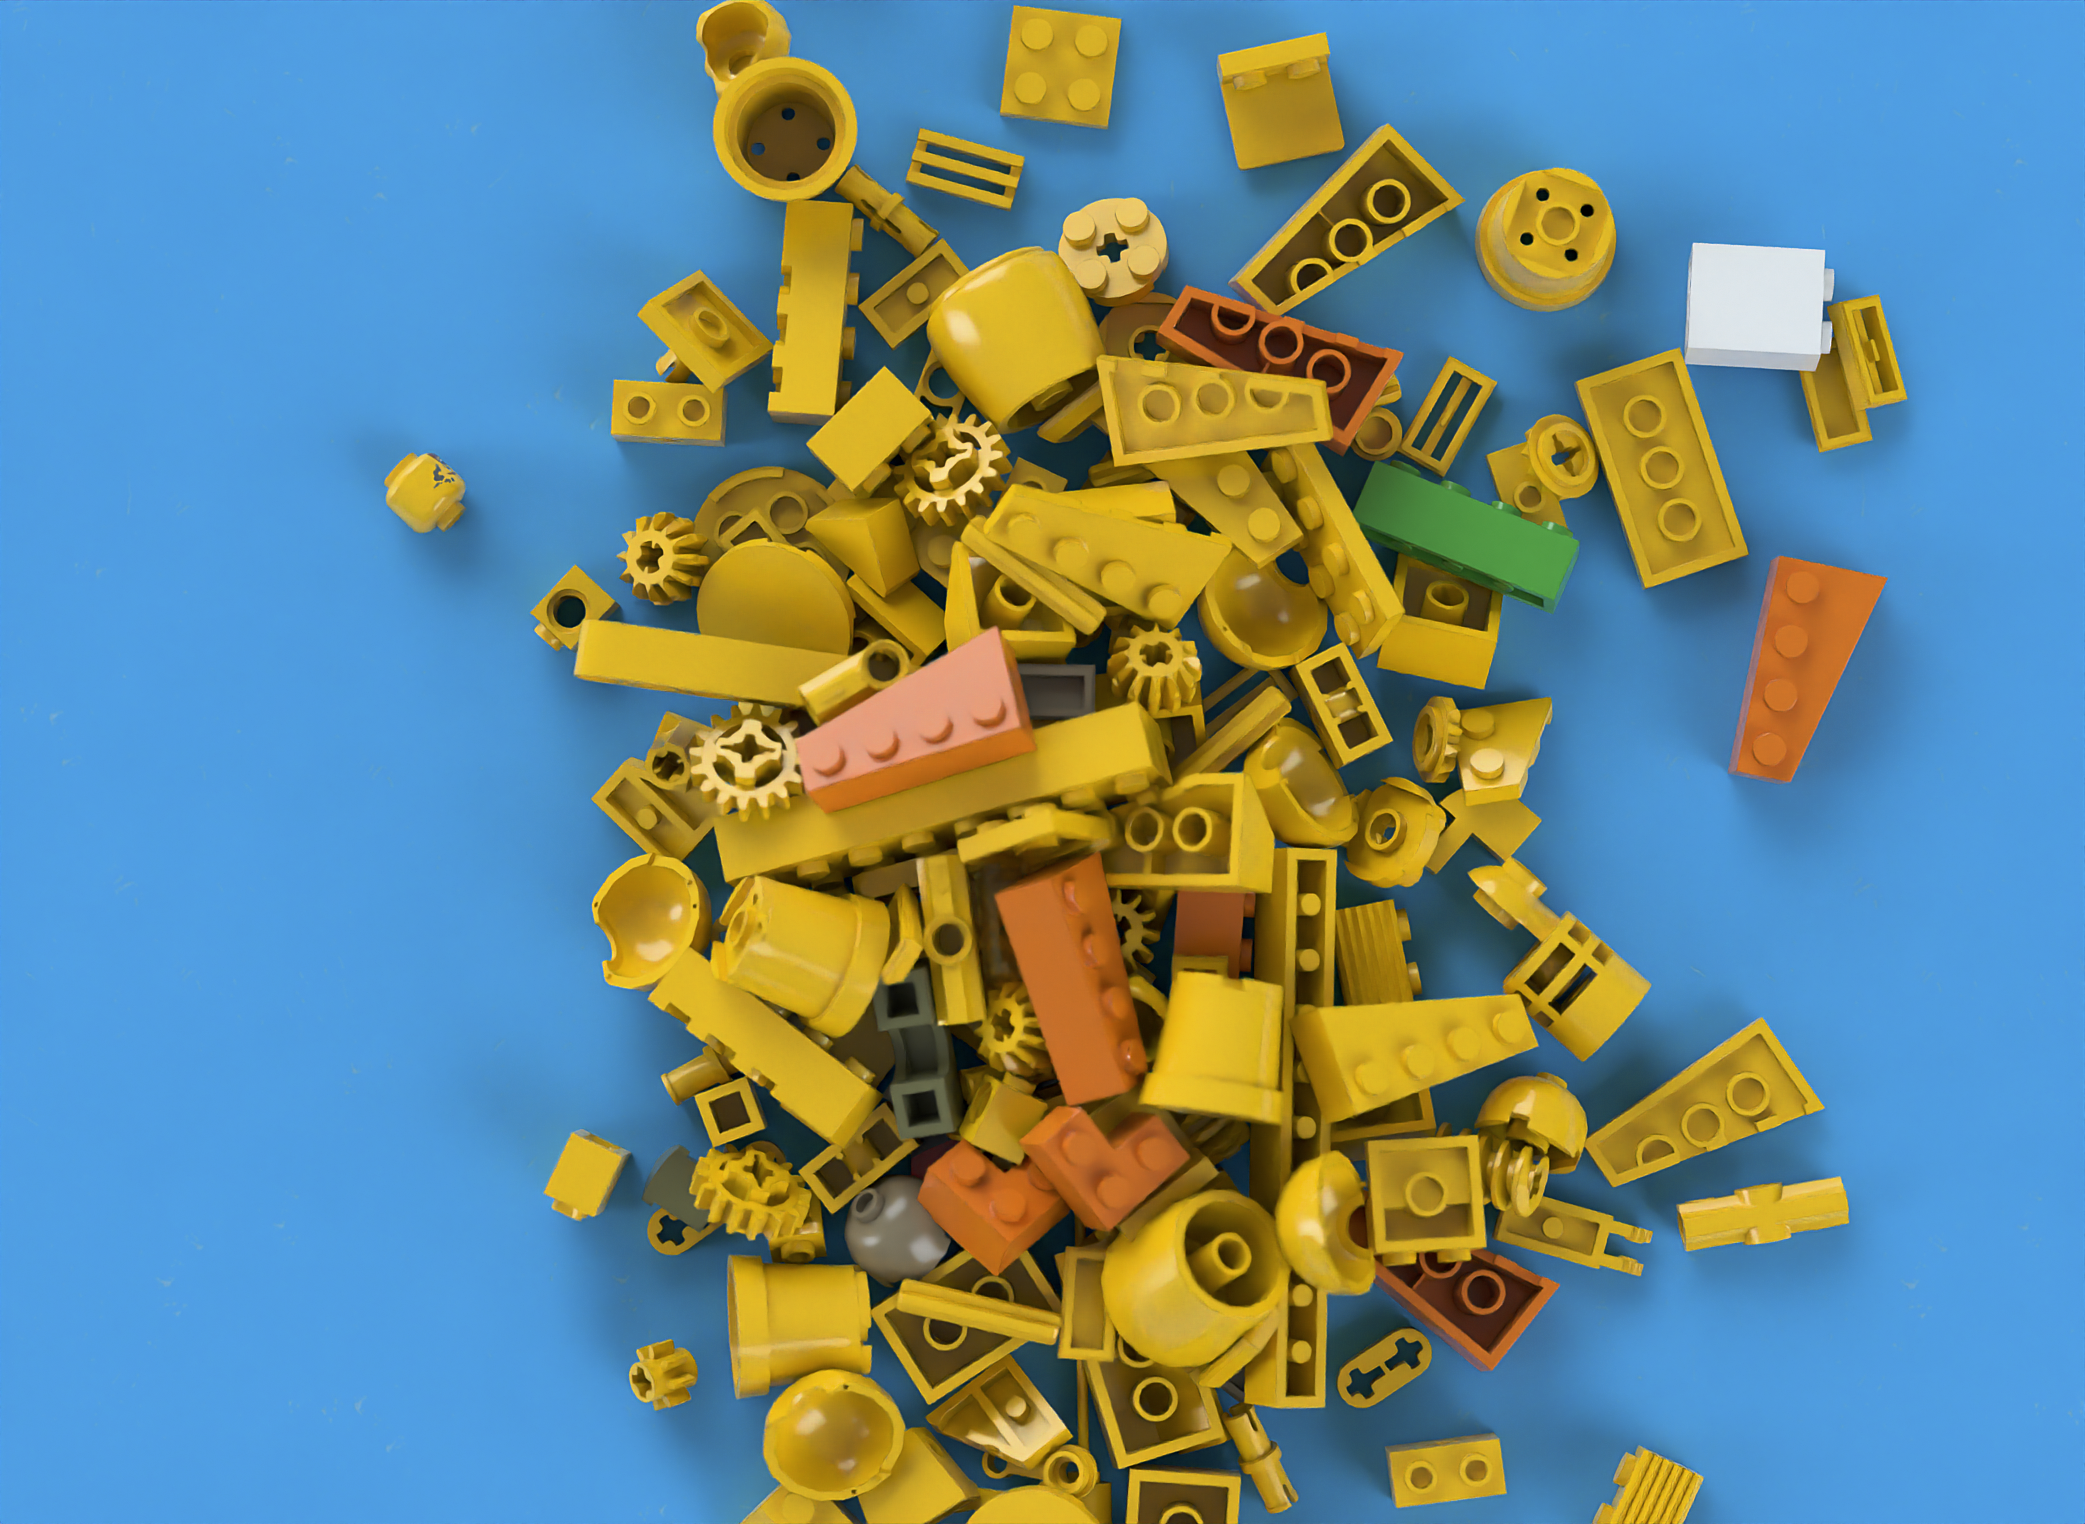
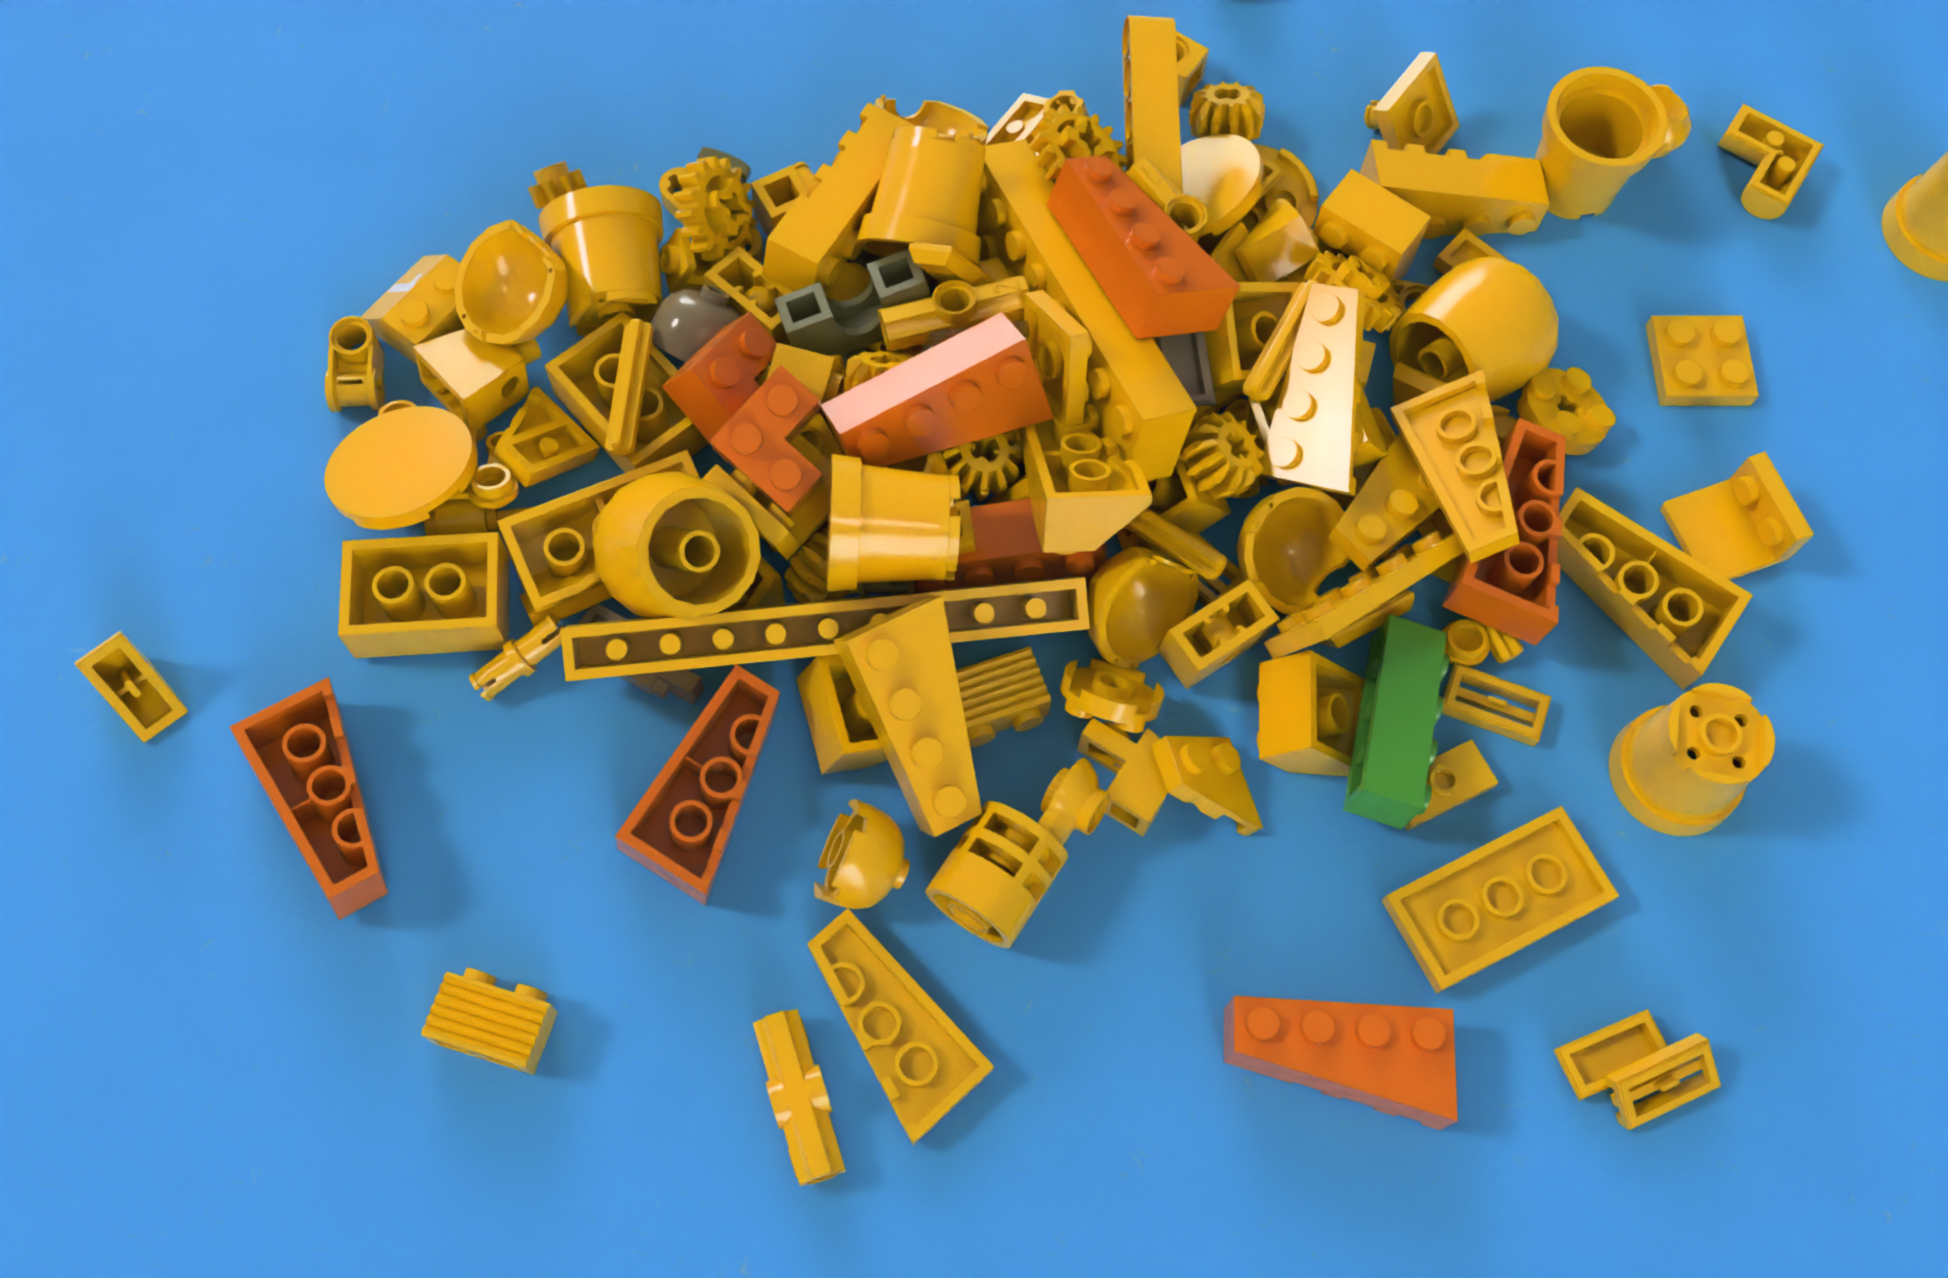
camera: 75 degrees right, 20 degrees down
yellow brick [543,1129,631,1221] -> none
yellow brick [611,380,728,447] -> none
yellow pin [834,164,940,259] -> none
yellow tile [905,128,1025,212] -> none
yellow tile [1058,1246,1116,1362] -> none
yellow tile [1198,1306,1281,1388] -> none
yellow cylinder [1275,1150,1376,1295] -> none
yellow beam [1336,1327,1432,1408] -> none
yellow plate [1364,1135,1486,1266] -> none
yellow brick [1385,1432,1507,1508] -> none
yellow gear [1412,695,1463,783] -> none
yellow piece [1435,1122,1549,1217] -> none
yellow hinge [1491,1196,1653,1276] -> none
yellow gear [1521,414,1599,501] -> none
white brick [1684,243,1834,371] -> none

